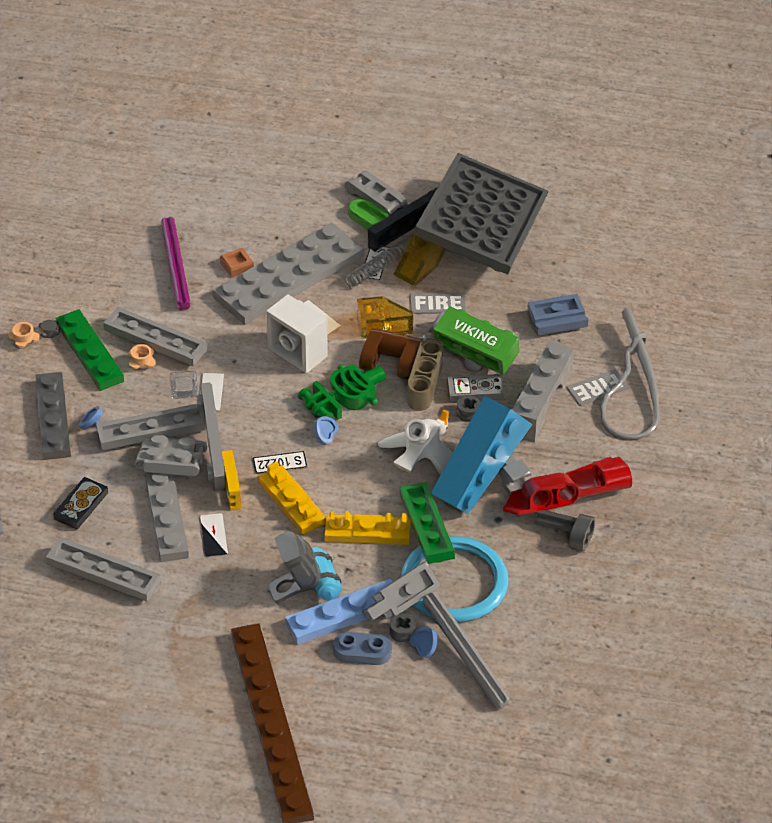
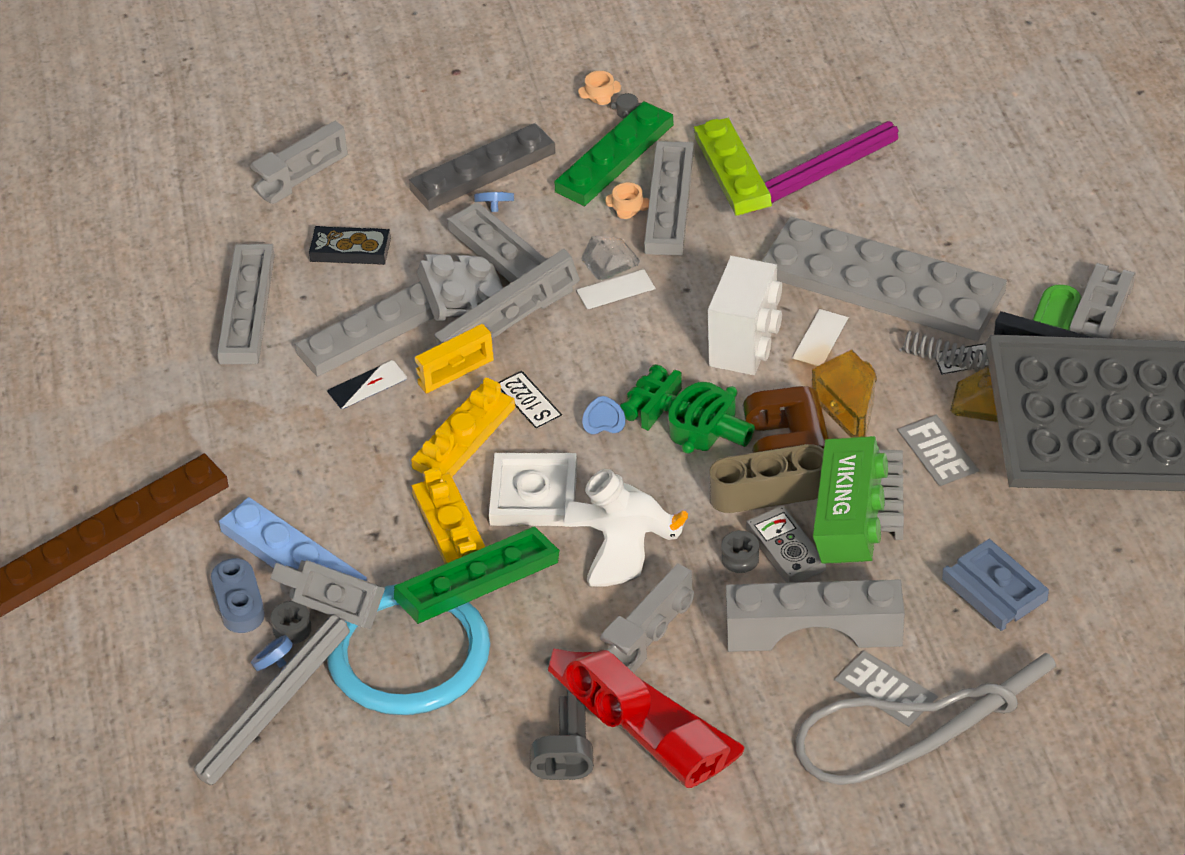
camera: 70 degrees right, 0 degrees up
nougat tile [220,248,254,278] -> none
dark grey piece [269,530,342,604] -> none
dark azure wedge [430,396,532,514] -> none
none -> white tile [489,453,577,526]
none -> lime plate [694,117,772,216]

